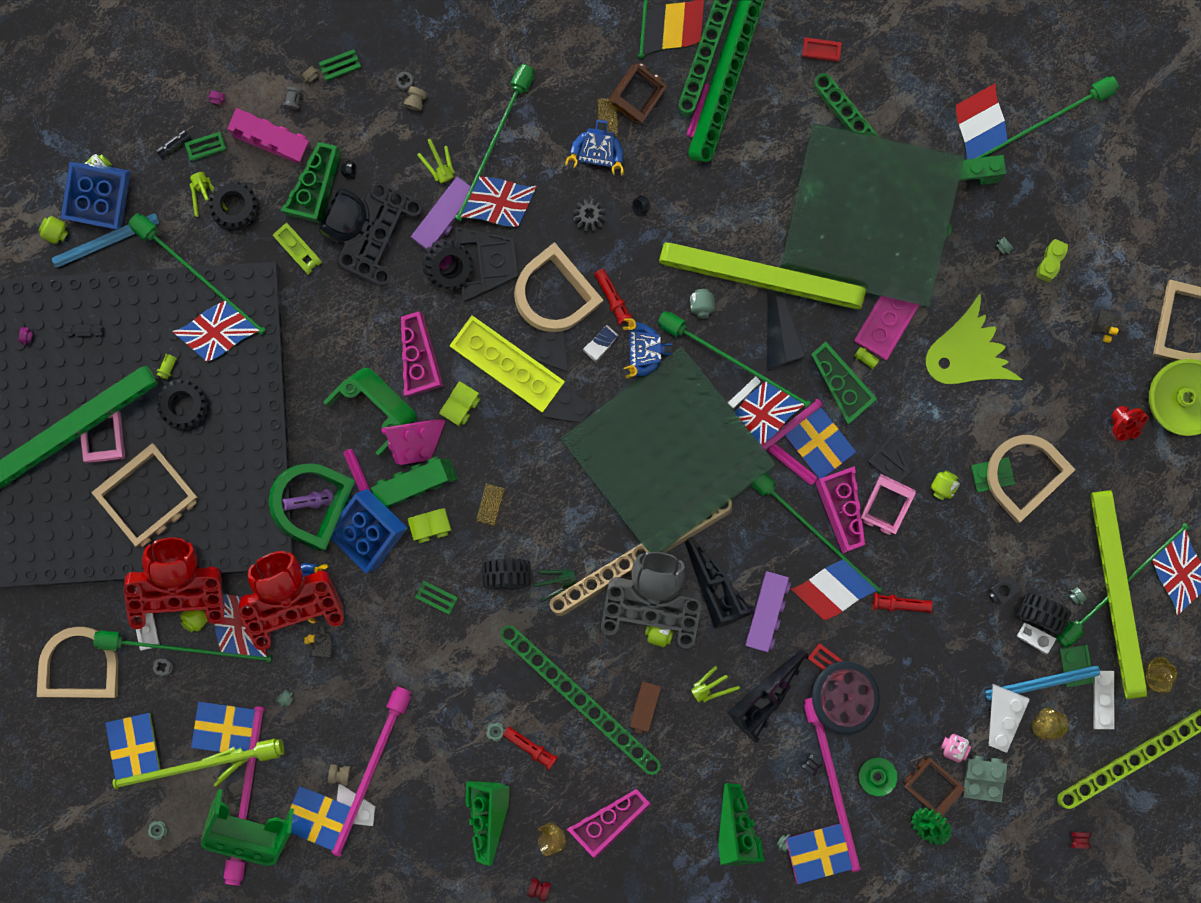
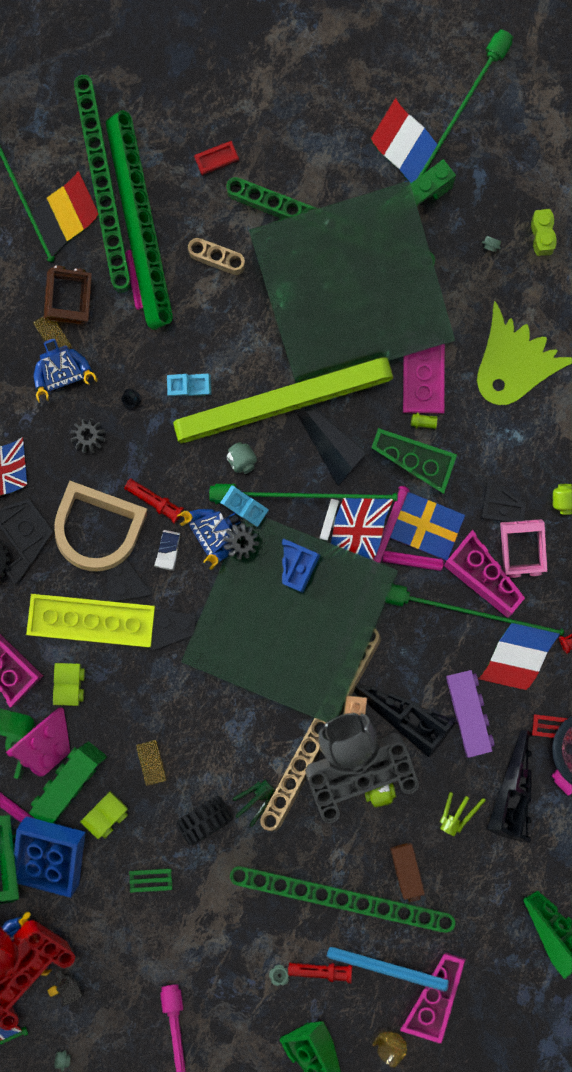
camera: 25 degrees left, 0 degrees up
none -> medium azure slope [167,373,211,396]
none -> tan beam [188,238,245,275]
none -> medium azure slope [220,485,268,527]
none -> dark grey gear [223,523,259,559]
none -> blue wing [282,539,320,593]
none -> dark azure axle [327,947,449,991]
none -> light nougat bracket [344,696,367,715]

